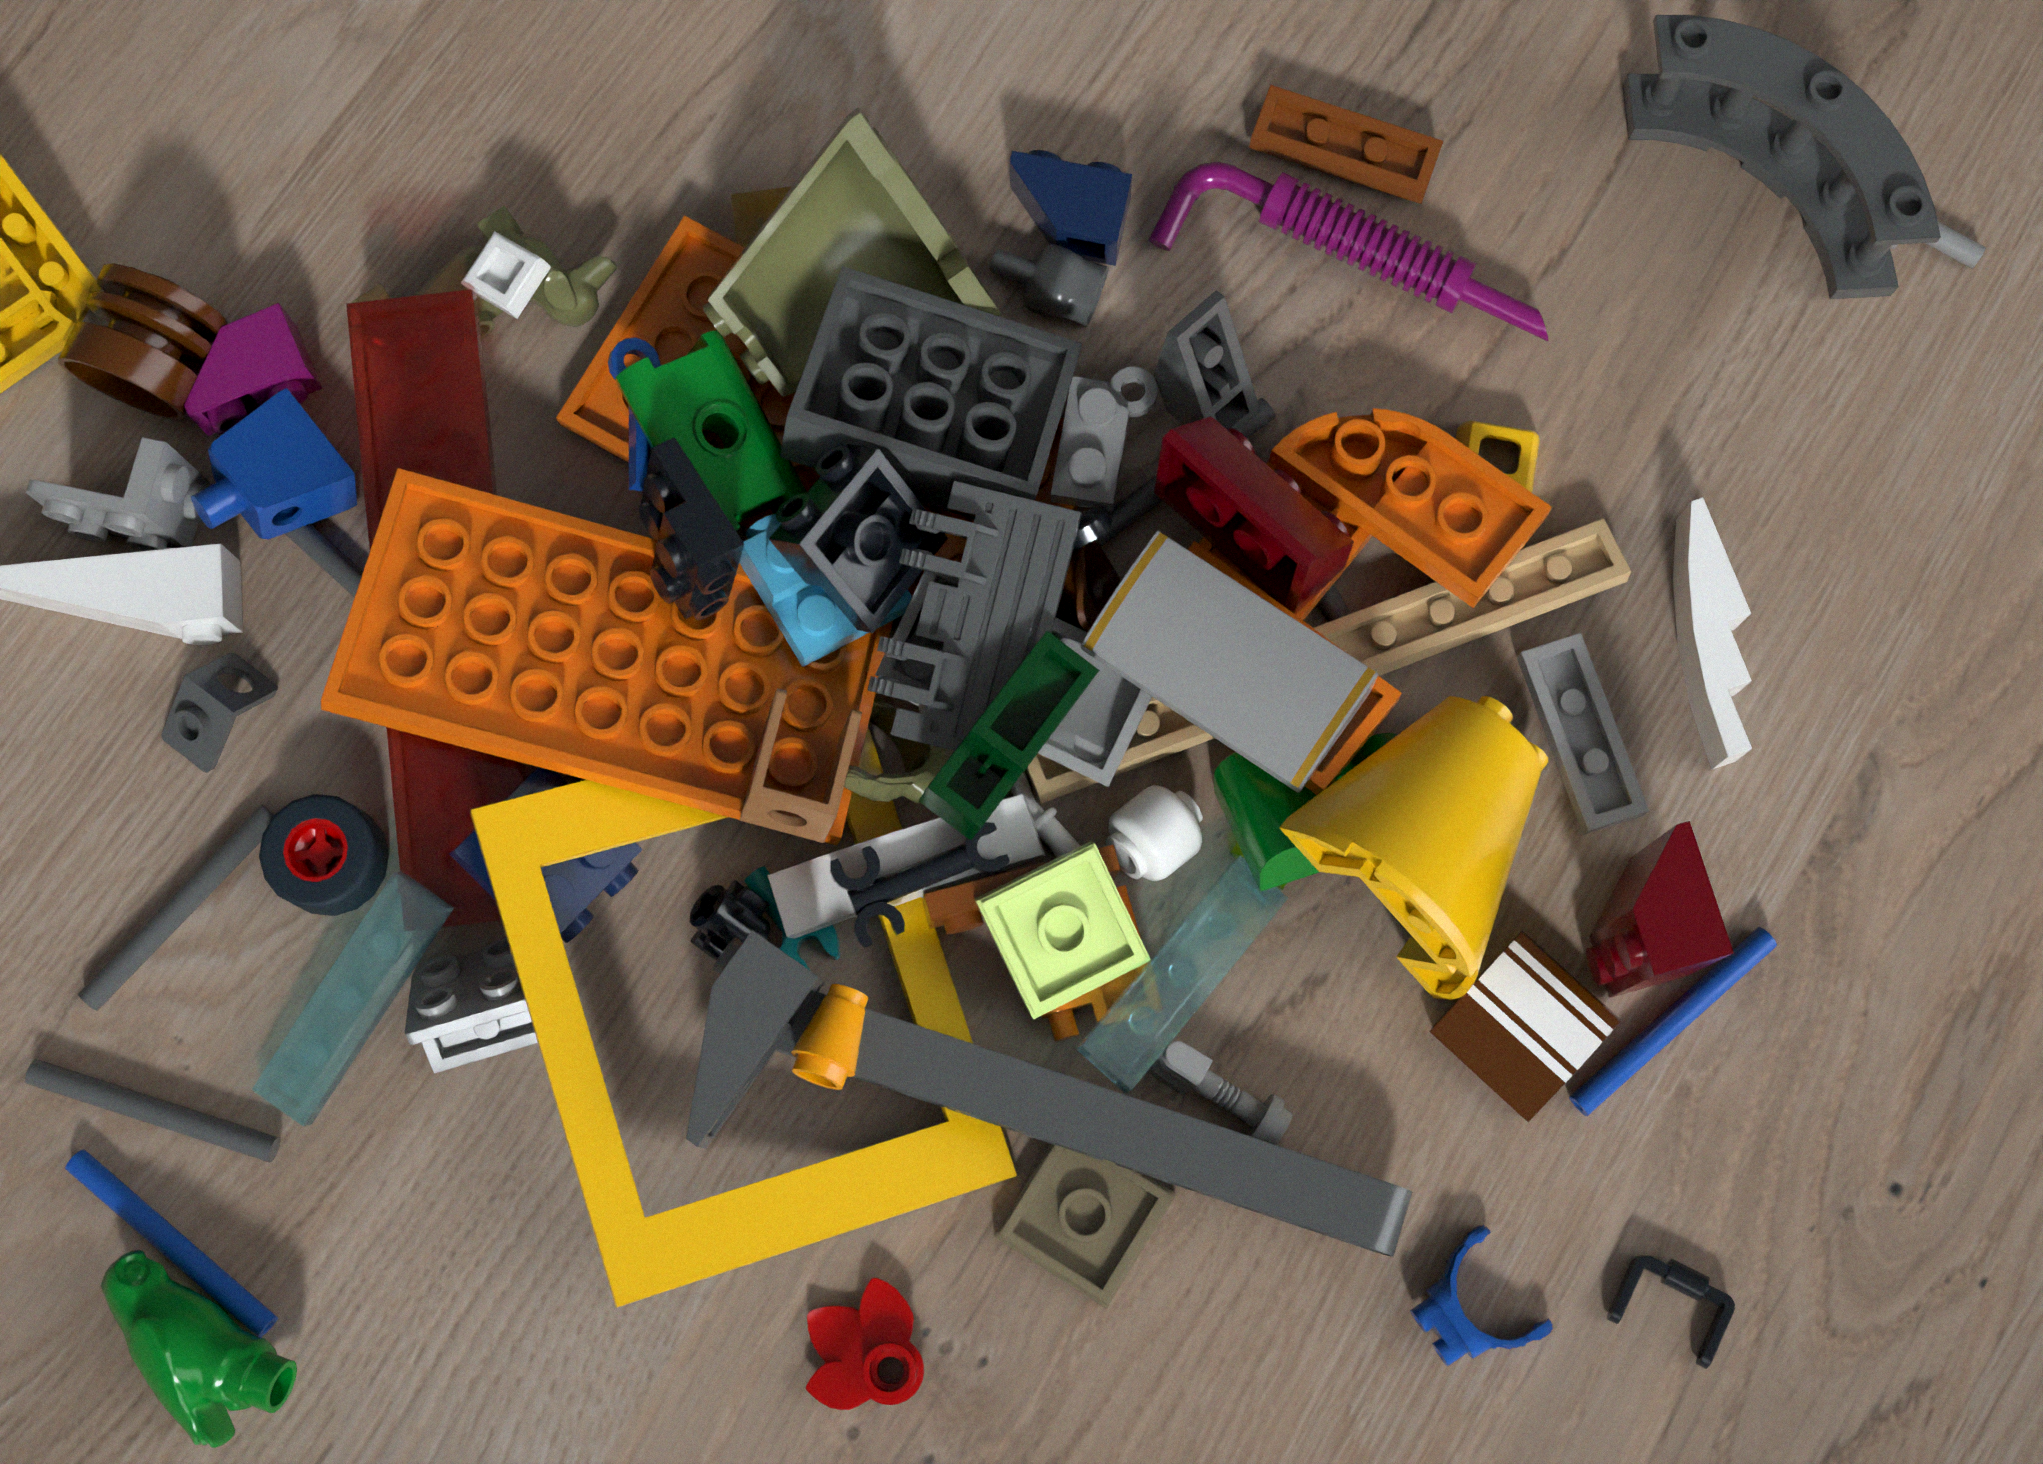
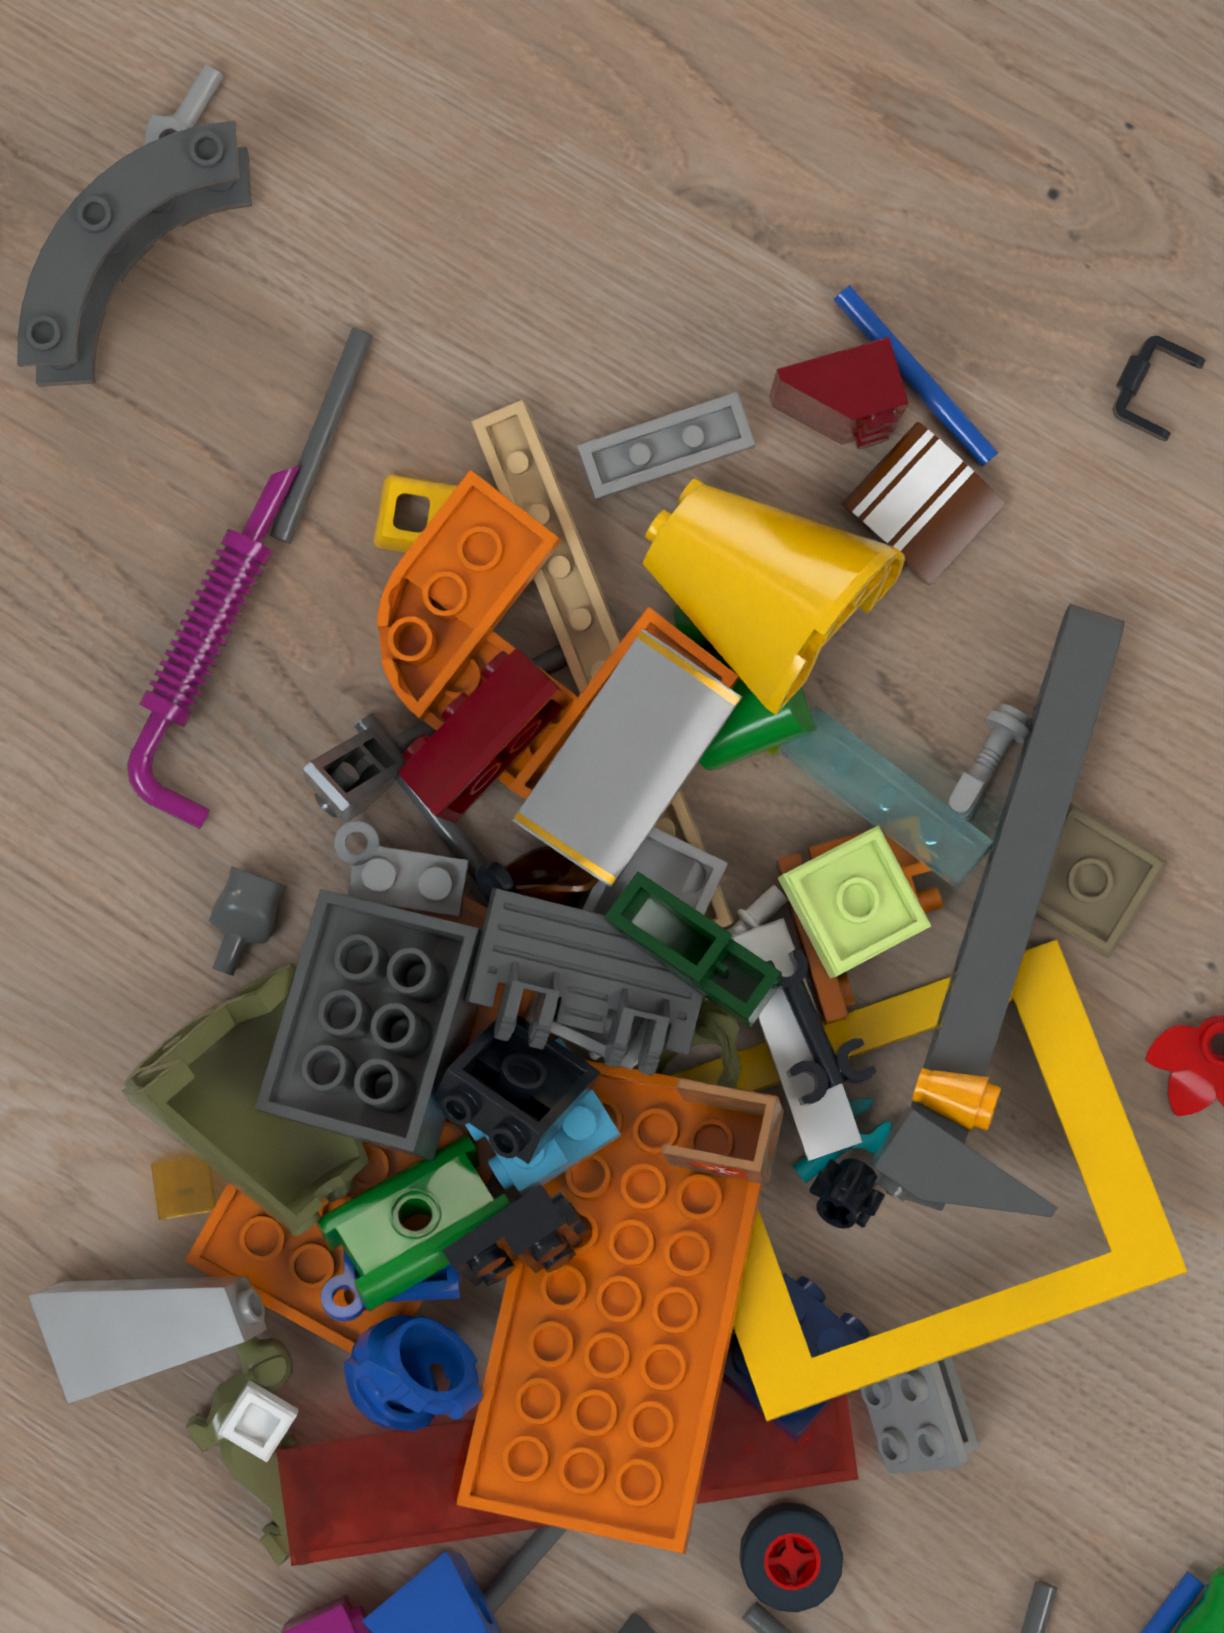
camera: 95 degrees left, 10 degrees up
clear light blue tile [252,872,454,1126] -> none
dark blue slope [1010,150,1132,266] -> none
white head [1106,785,1203,881] -> none
dark orange plate [1249,84,1443,204] -> none
blue helmet [1410,1225,1553,1366] -> none
white slope [1673,497,1752,770] -> none
none -> light grey slope [28,1276,267,1404]
none -> dark grey bar [270,328,373,544]
none -> blue helmet [344,1315,483,1432]

